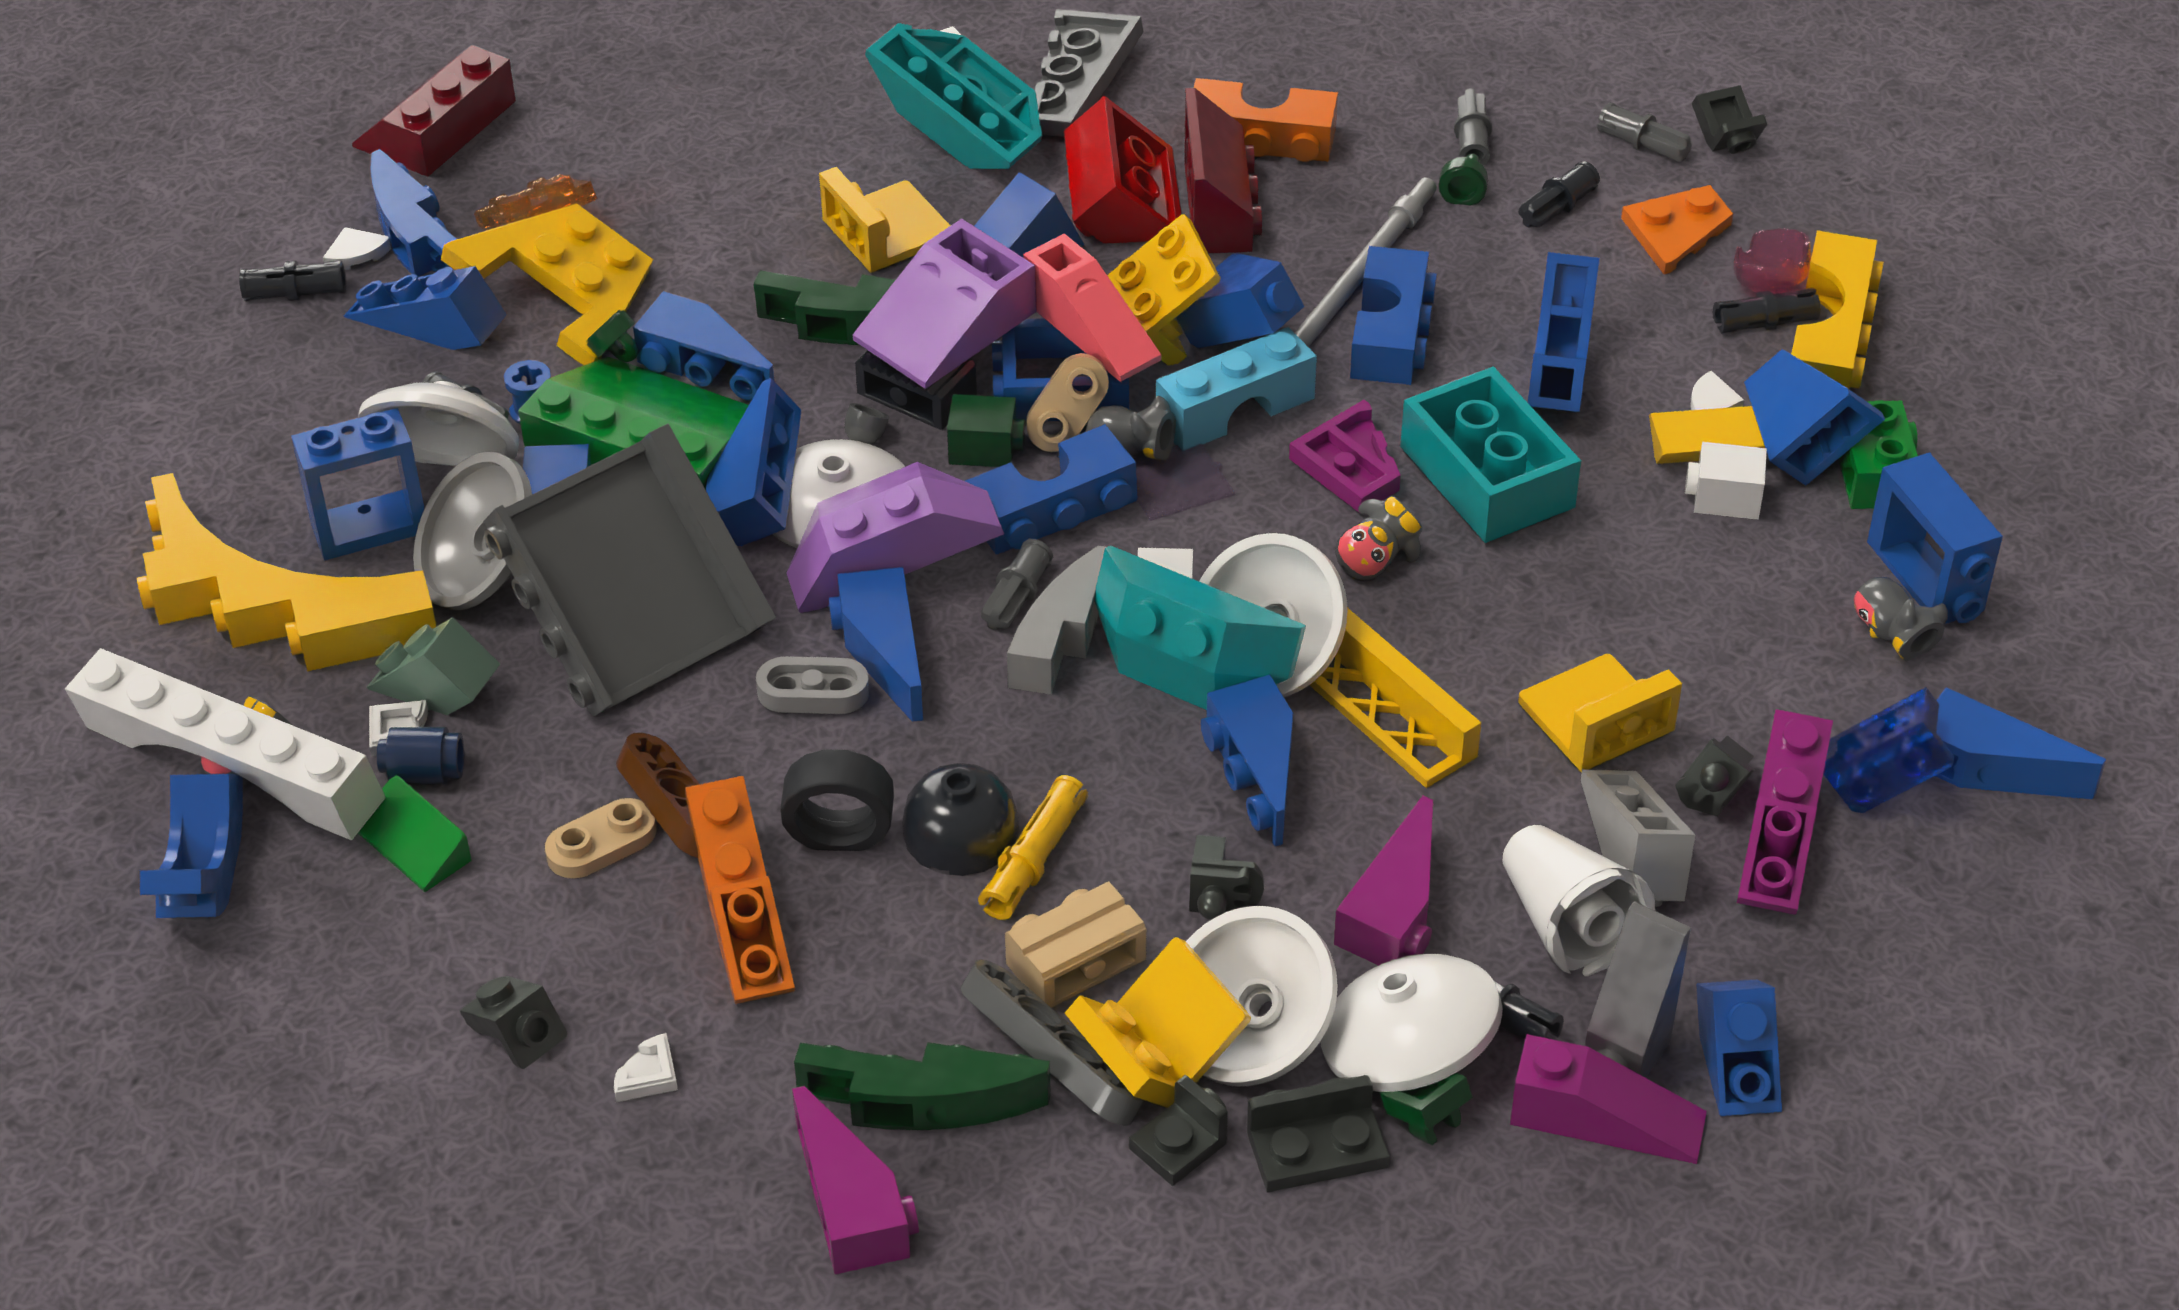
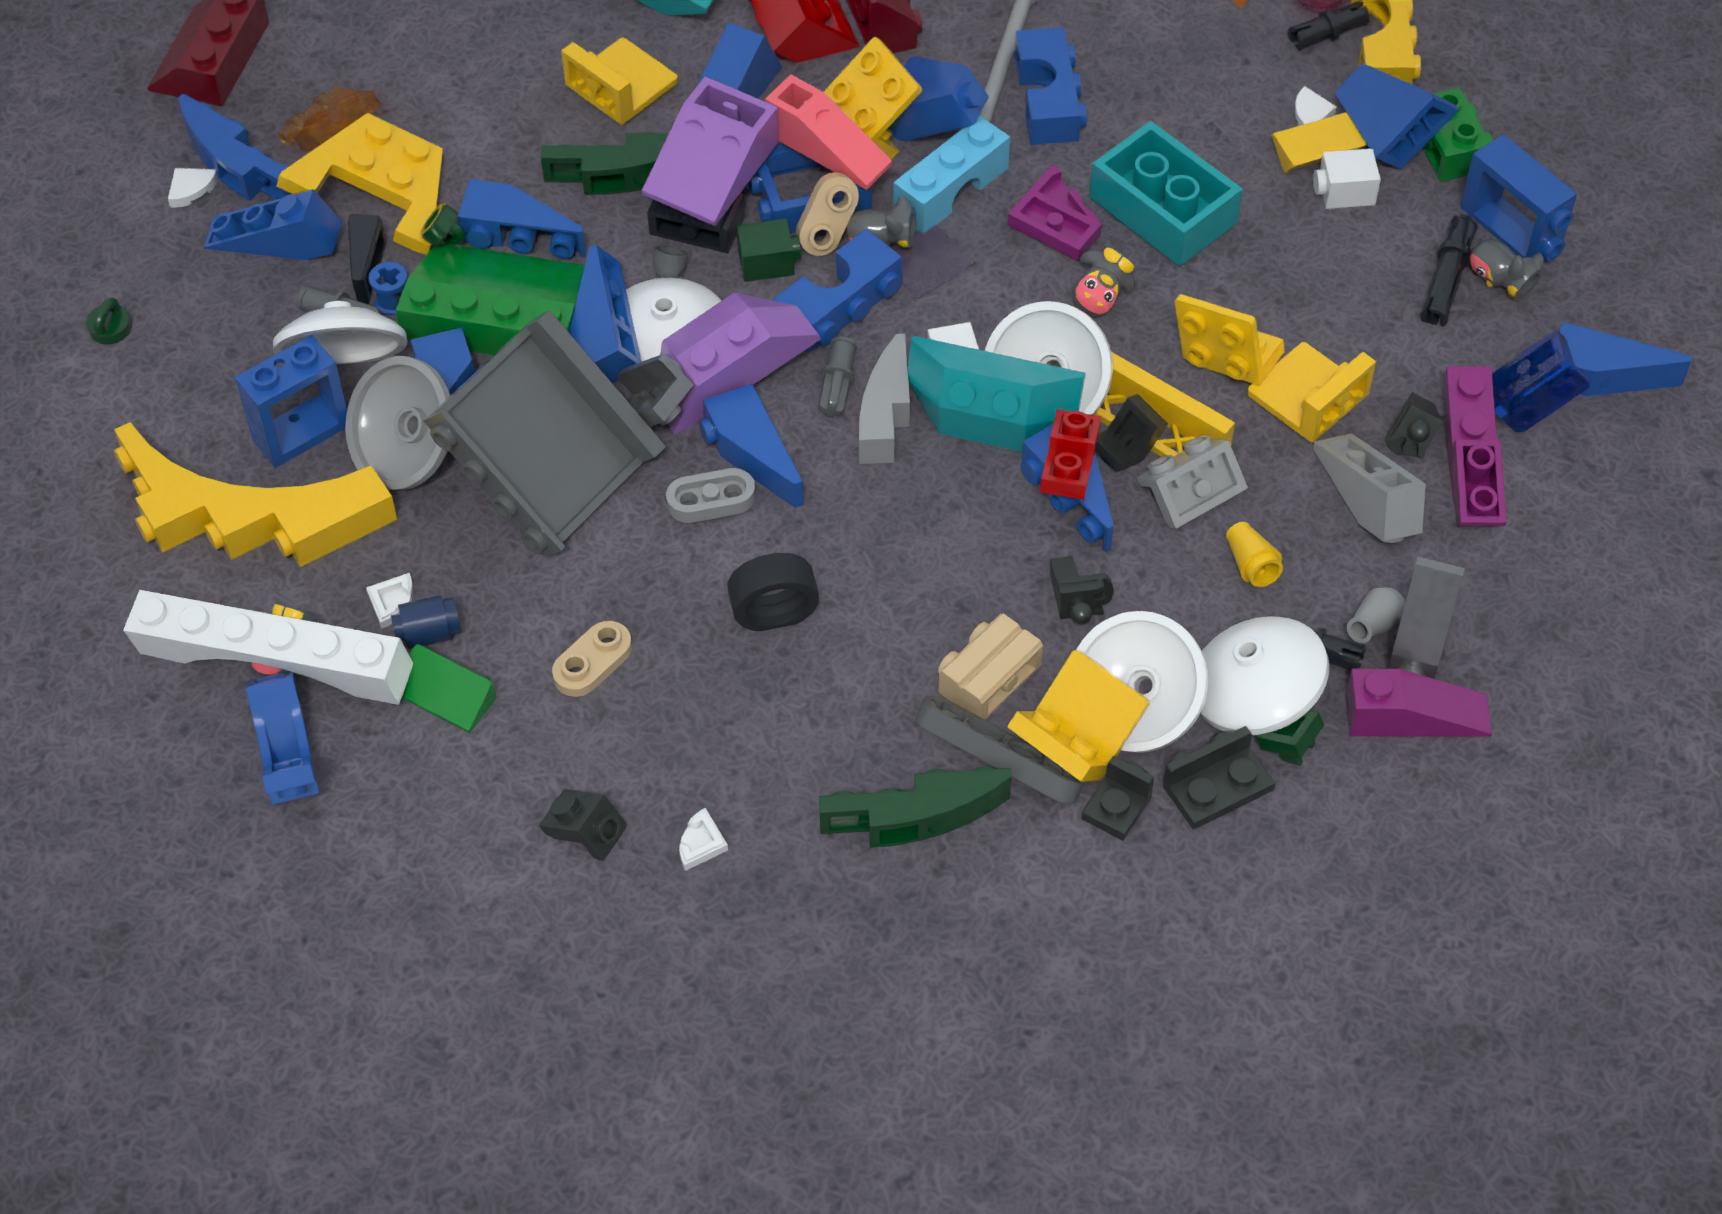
camera: 15 degrees left, 10 degrees up
black pin [239,260,346,301] -> none
sand green slope [366,617,500,715] -> none
reddish brown beam [616,733,699,858] -> none
orange slope [685,776,795,1004] -> none
magenta slope [792,1086,919,1274] -> none
black cylinder [902,763,1019,876] -> none
yellow pin [978,775,1088,920] -> none
magenta slope [1334,795,1433,966] -> none
white cone [1503,825,1655,976] -> none
blue arch [1528,252,1600,412] -> none
blue slope [1696,979,1782,1116] -> none
none -> dark green tile [86,298,132,345]
none -> black slope [348,213,387,304]
none -> flat silver bracket [617,354,694,428]
none -> red slope [1040,409,1101,500]
none -> pearl dark grey bracket [1096,394,1168,471]
none -> light grey bracket [1137,435,1248,529]
none -> yellow bracket [1174,294,1285,386]
none -> yellow cone [1226,522,1283,587]
none -> light grey cone [1347,587,1405,643]
none -> black pin [1420,214,1478,327]

